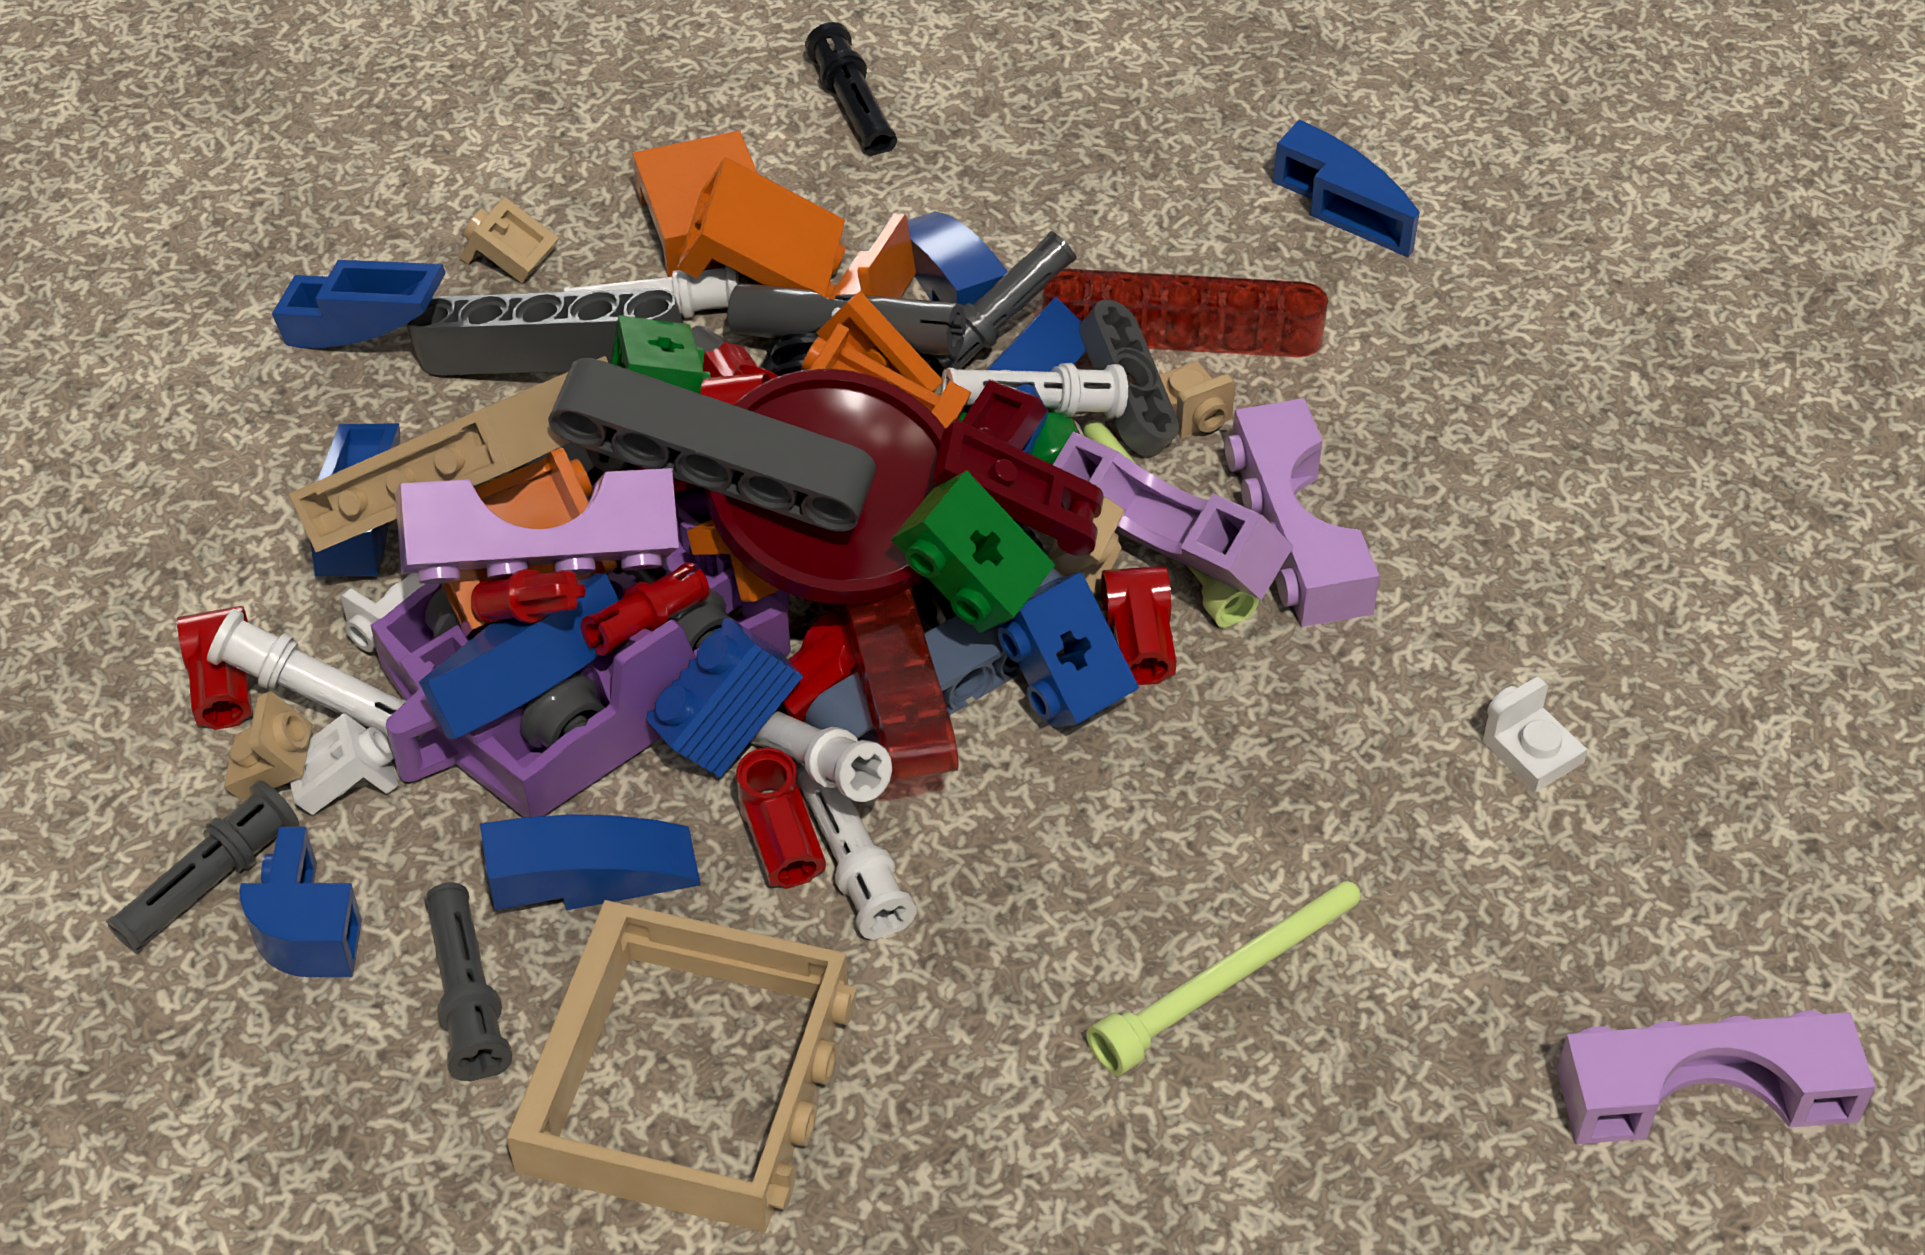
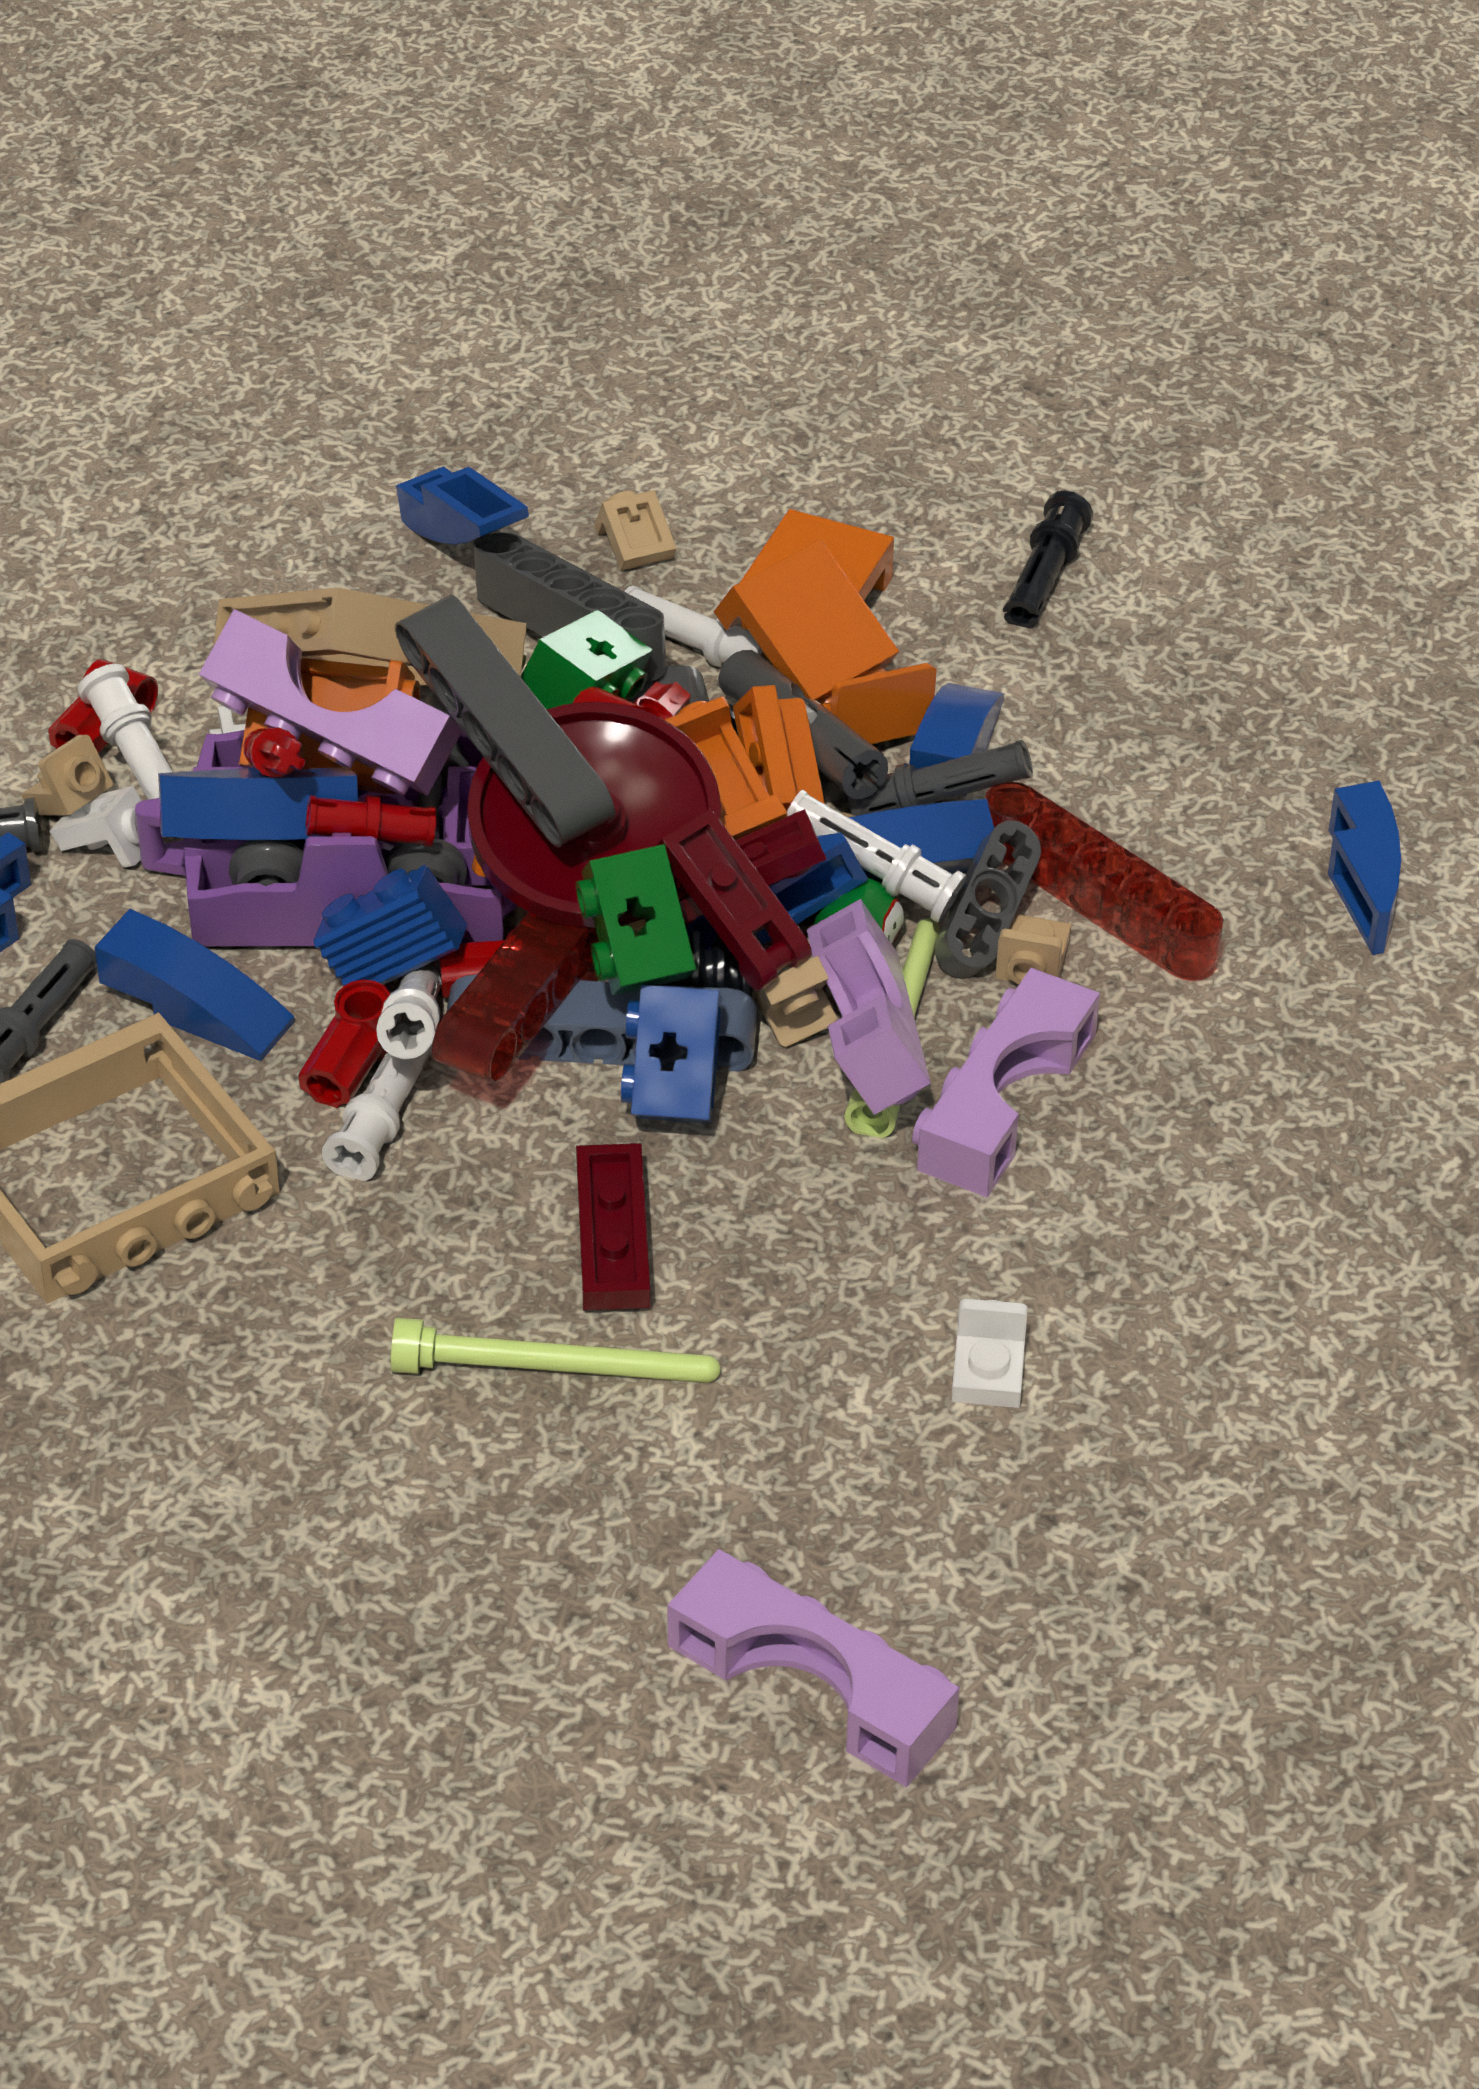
camera: 40 degrees right, 5 degrees down
red piece [1101,566,1177,685] -> none
none -> dark red plate [576,1143,650,1311]

